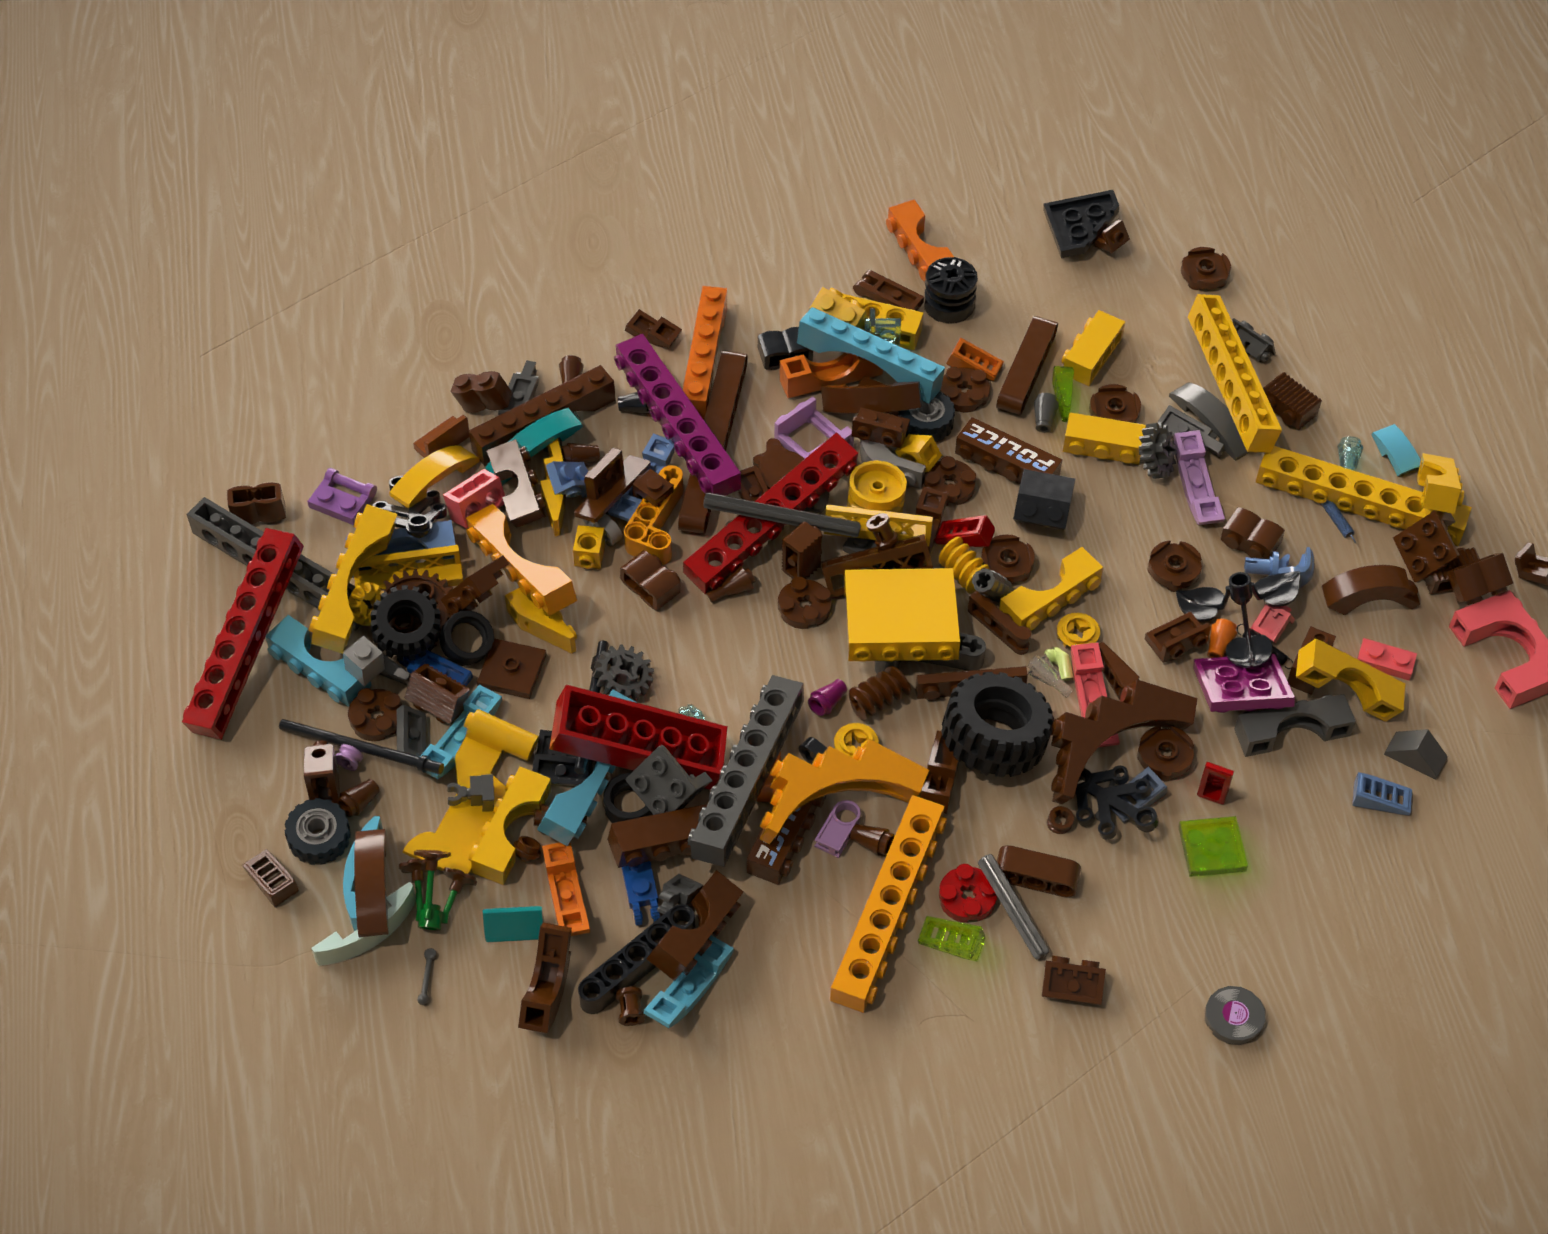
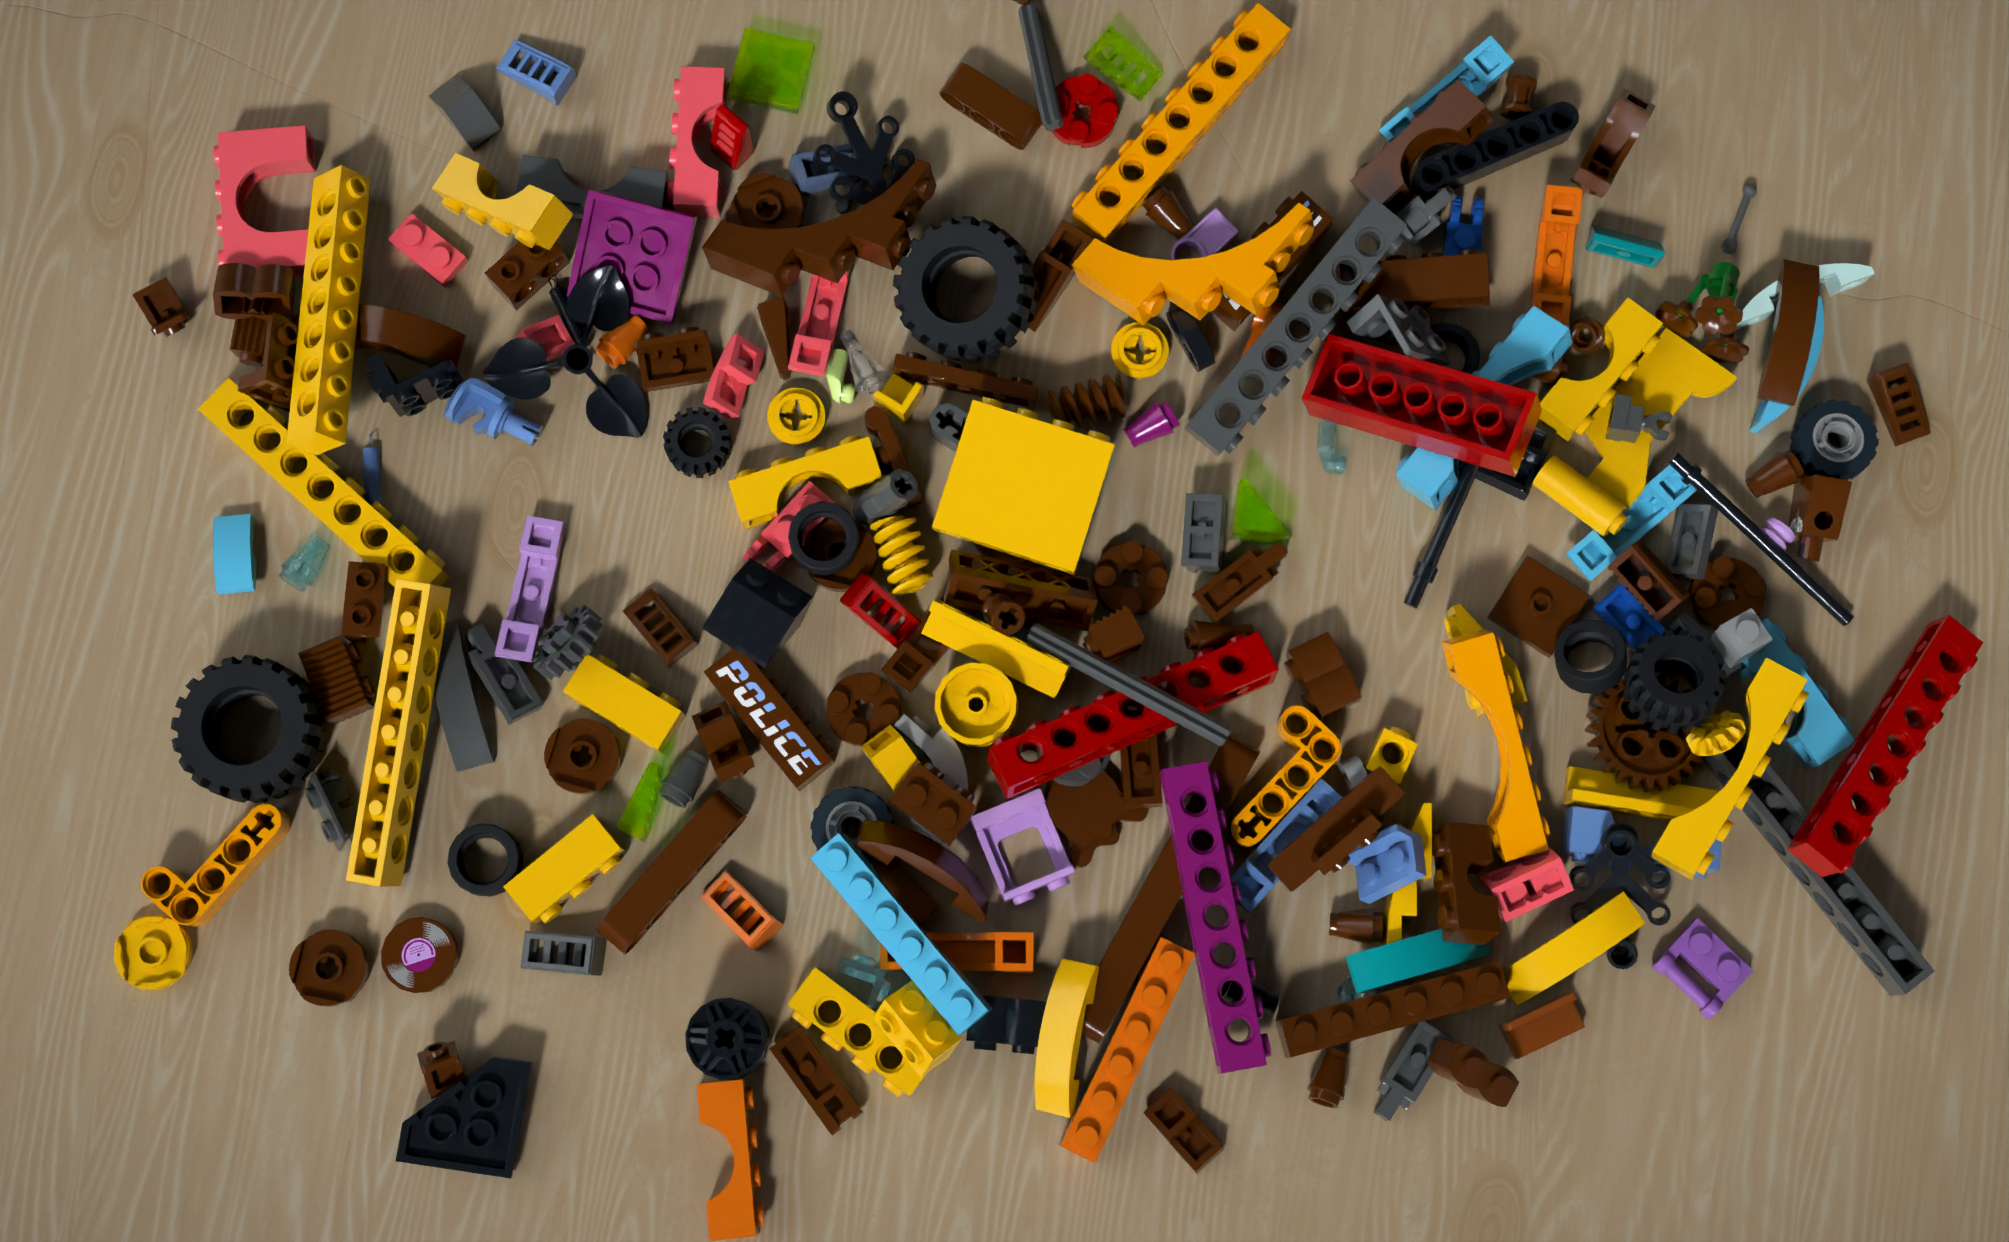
camera: 165 degrees left, 25 degrees up
reddish brown brick [227,482,286,525] -> none
reddish brown plate [440,555,509,615] -> none
dark grey gear [593,644,654,701] -> none
reddish brown bracket [632,469,674,507] -> none
reddish brown plate [939,367,990,413] -> none
reddish brown bush [1047,806,1074,834] -> none
reddish brown plate [1147,541,1202,592] -> none
reddish brown brick [1221,508,1285,559] -> none
yellow arch [1417,453,1464,514] -> none
none -> yellow tile [114,915,193,990]
none -> light orange beam [141,804,291,927]
none -> black tyre [171,655,328,803]
none -> yellow brick [286,165,371,455]
none -> reddish brown bracket [341,561,387,643]
none -> black bracket [366,353,464,417]
none -> reddish brown tile [381,917,459,993]
none -> black tyre [447,823,524,897]
none -> dark grey slope [521,930,606,976]
none -> reddish brown slope [623,588,698,668]
none -> black tyre [663,407,732,478]
none -> coral arch [667,66,728,217]
none -> reddish brown brick [692,700,755,783]
none -> coral slope [703,334,764,420]
none -> coral hinge [743,481,835,572]
none -> black tyre [788,501,860,576]
none -> yellow panel [873,373,924,425]
none -> yellow slope [1034,958,1099,1118]
none -> dark grey hinge [1181,493,1228,575]
none -> reddish brown hinge [1192,541,1288,623]
none -> clear neon green slope [1229,477,1291,545]

